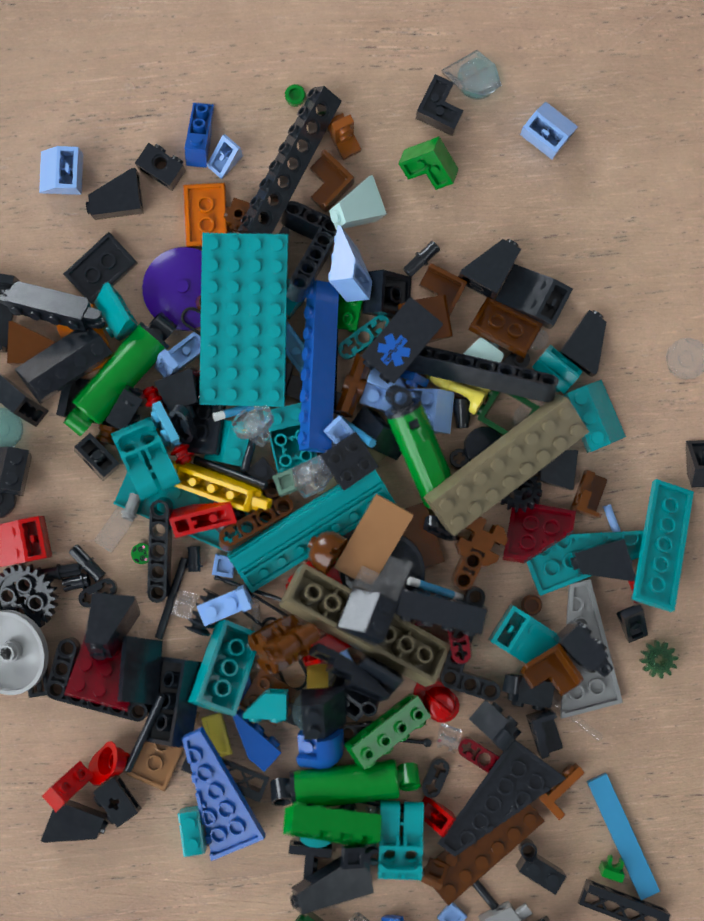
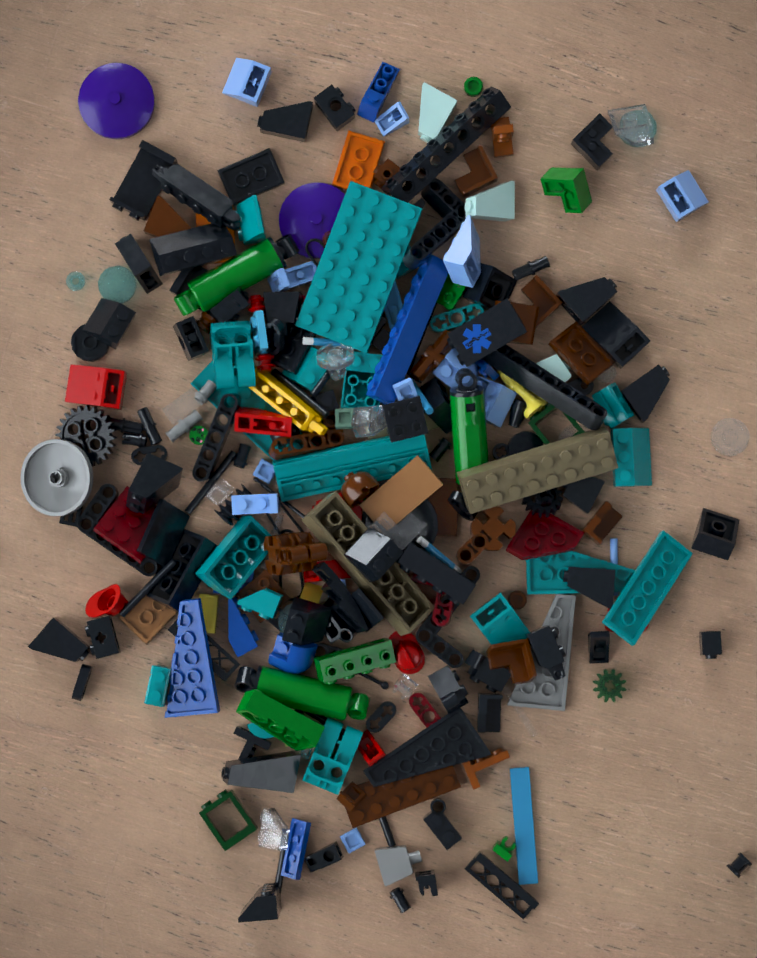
camera: 30 degrees right, 0 degrees up
red brick [42,761,94,812] -> none
black plate [340,844,379,870] -> none
none -> black beam [72,664,92,701]
none -> light grey pin [165,410,203,442]
none -> light aqua slope [418,82,457,143]
none -> black pin [429,437,452,462]

